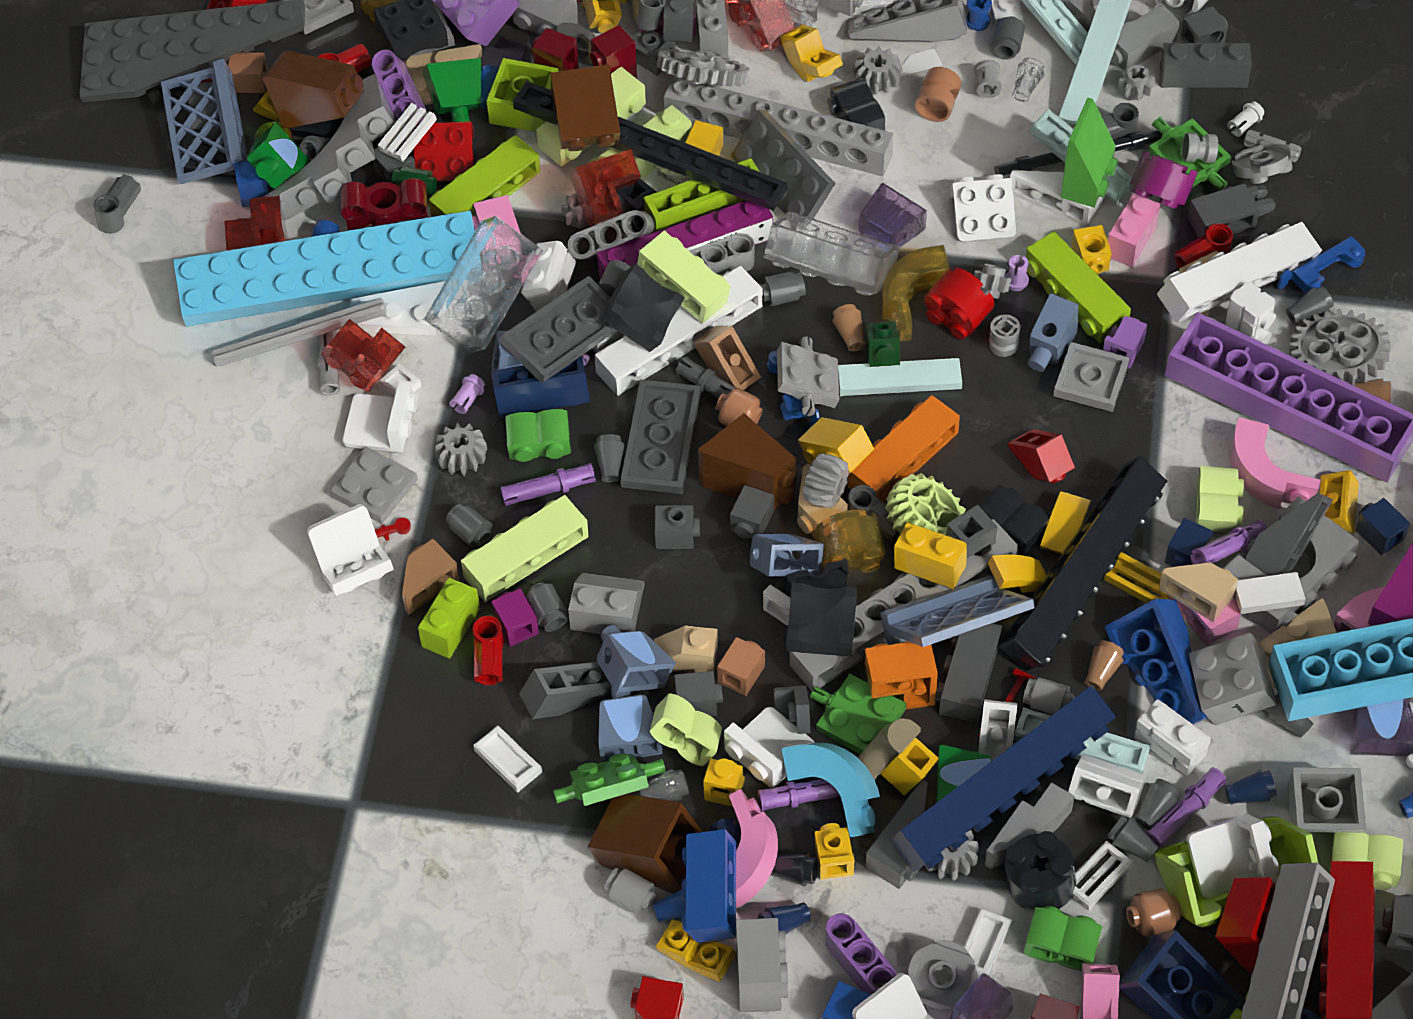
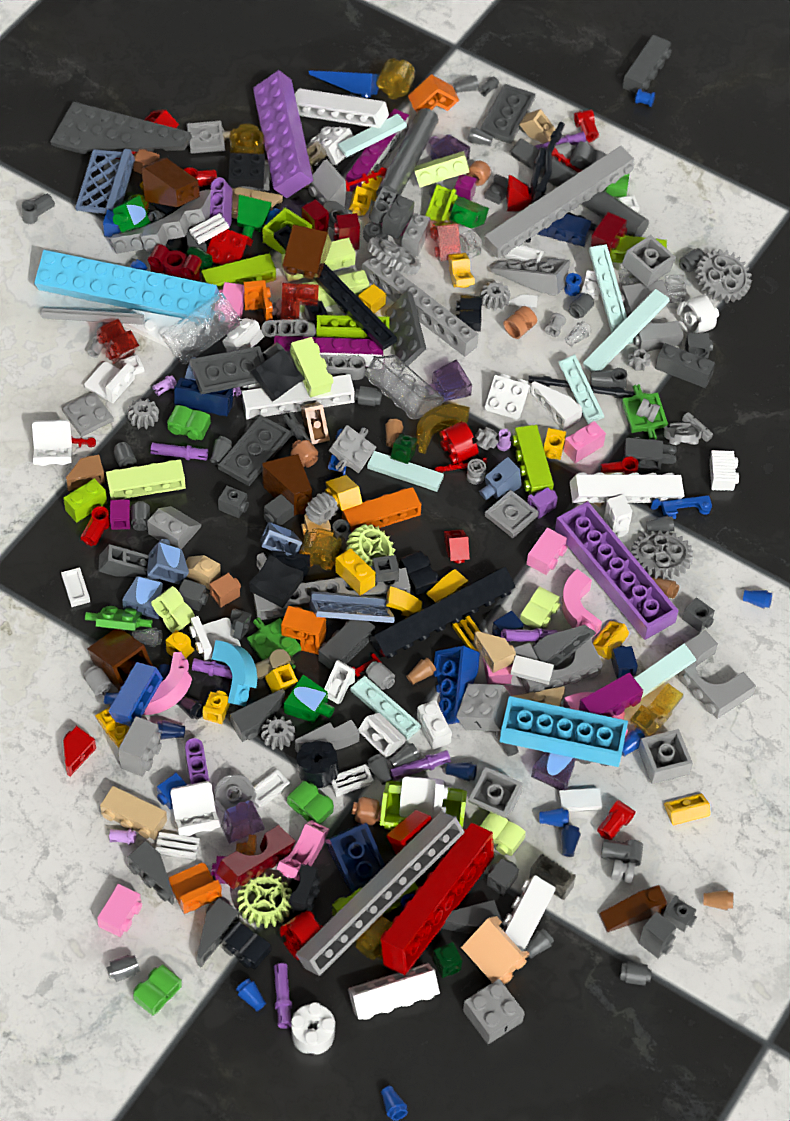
camera: 20 degrees right, 0 degrees up
clear red brick [224,195,288,251] -> none
dark blue brick [889,685,1116,872] -> none
bright green slope [1061,97,1118,208] -> none
magenta brick [1130,151,1198,209] -> none
white pin [1227,102,1264,137] -> none
none -> orange bracket [244,280,273,322]
none -> red piece [434,458,487,473]
none -> bright pink brick [527,528,568,575]
none -> white brick [709,450,739,491]

